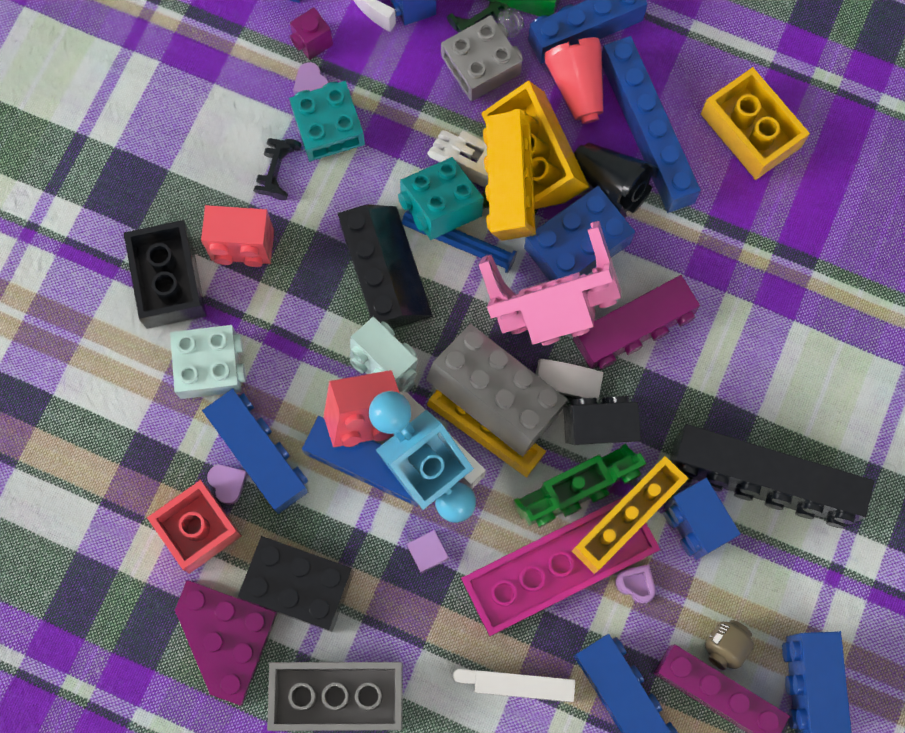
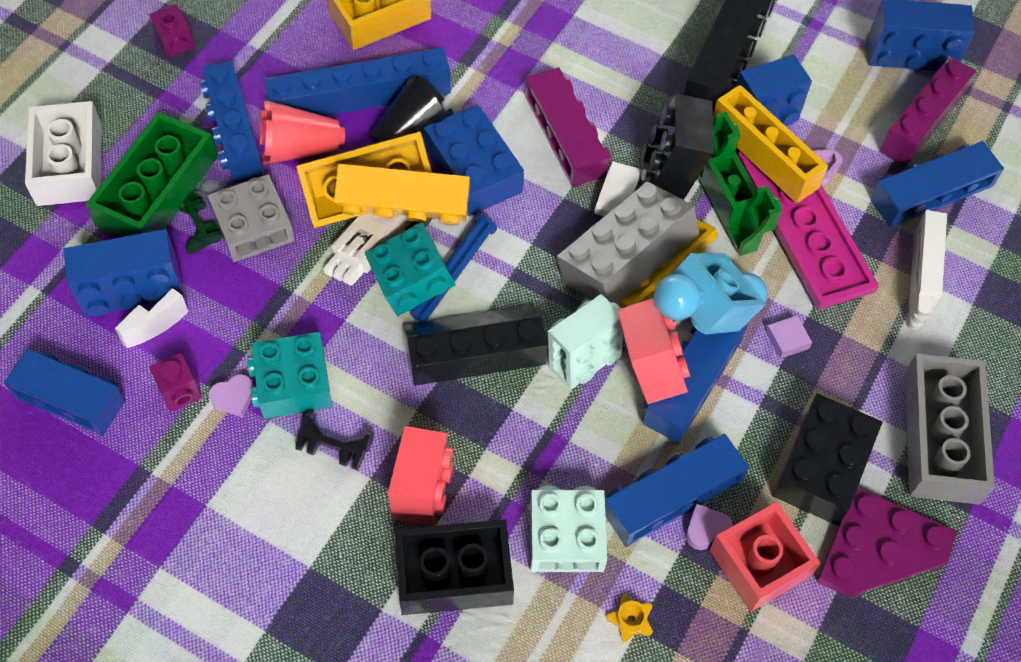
camera: 85 degrees left, 15 degrees down
bright pink piece [478,221,621,346] -> none
dark tan head [705,620,754,670] -> none
none -> yellow plate [606,594,653,642]

